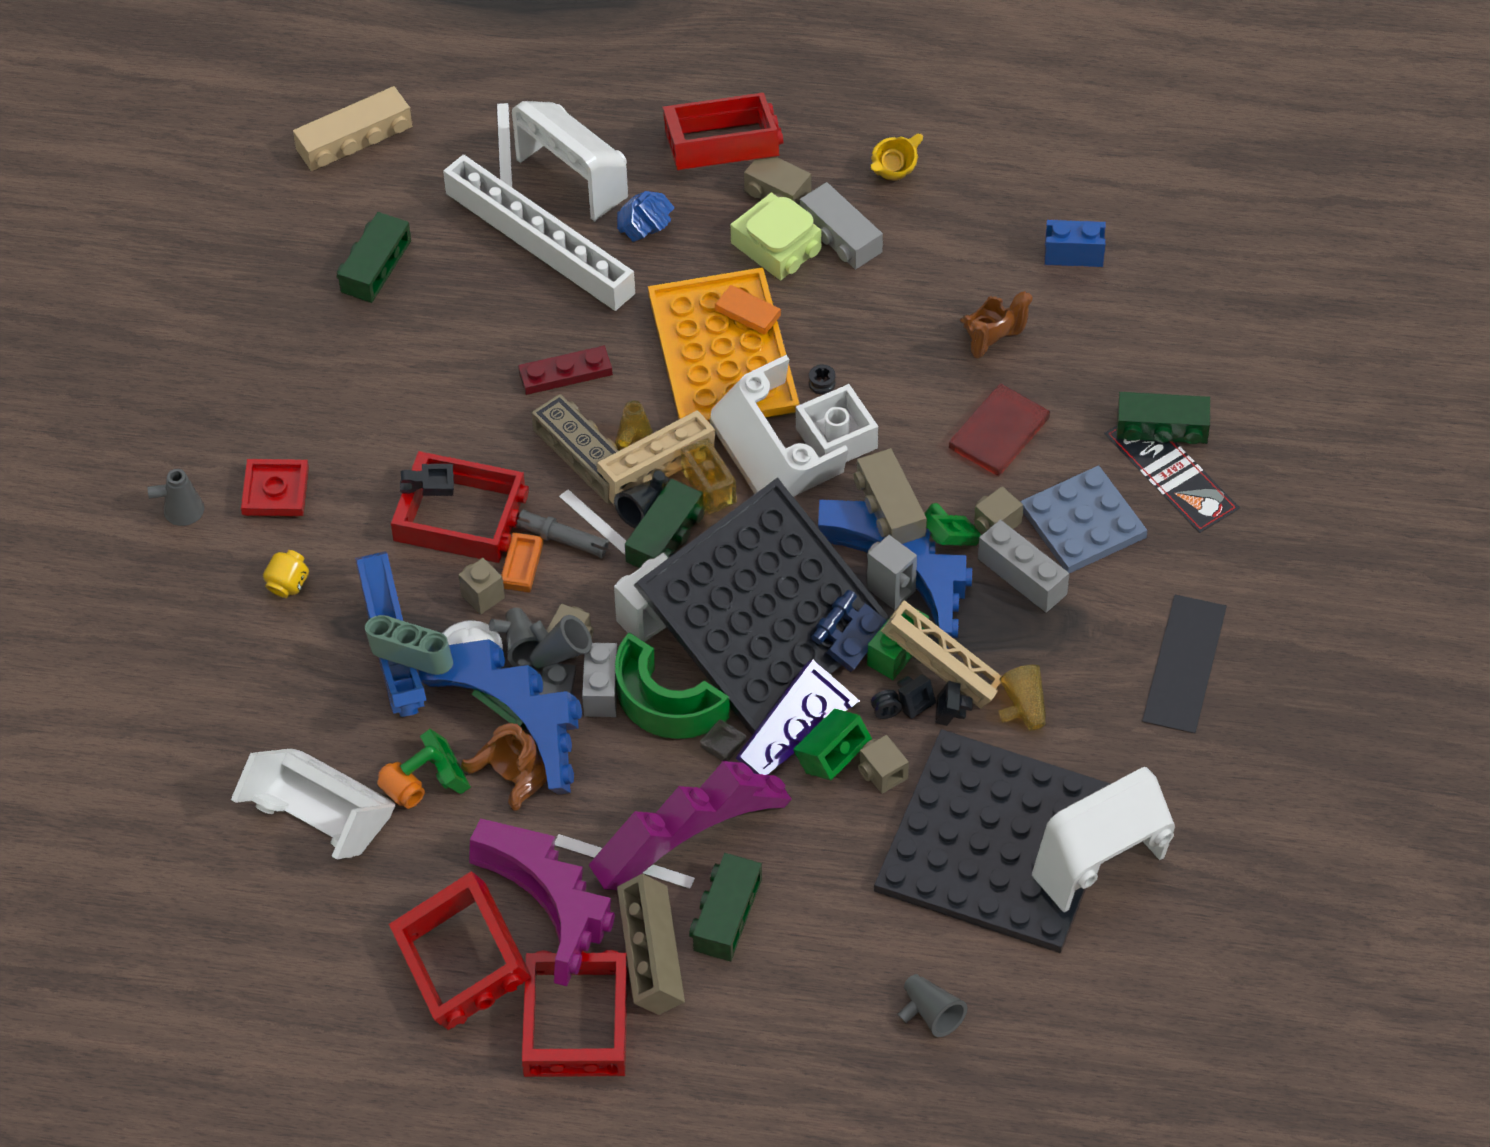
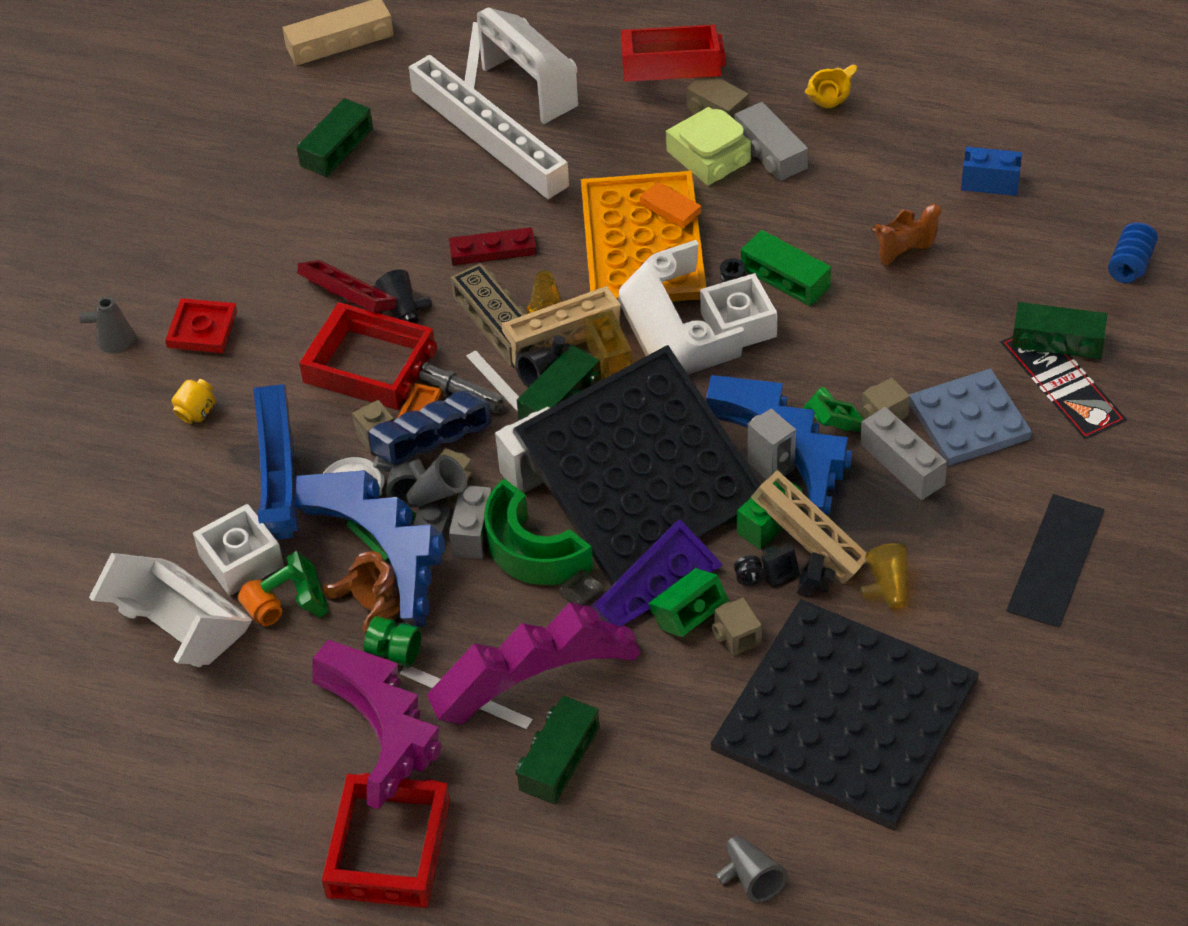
camera: 10 degrees right, 5 degrees down
sand green beam [365,615,453,675] -> none
red window [389,871,532,1030] -> none
black plate [400,464,454,496] -> none
blue hair [617,191,675,242] -> none
dark tan brick [617,874,685,1015] -> none
dark blue plate [811,590,887,672] -> none
dark tan brick [853,448,927,544] -> none
clear red tile [949,383,1050,476] -> none
white windscreen [1032,767,1175,912] -> none
none -> white brick [193,504,284,596]
none -> dark red plate [297,260,397,314]
none -> green wheel [363,616,422,668]
none -> dark blue brick [369,391,492,464]
none -> black piece [373,269,432,324]
none -> green brick [741,230,831,307]
none -> blue piece [1108,223,1159,284]

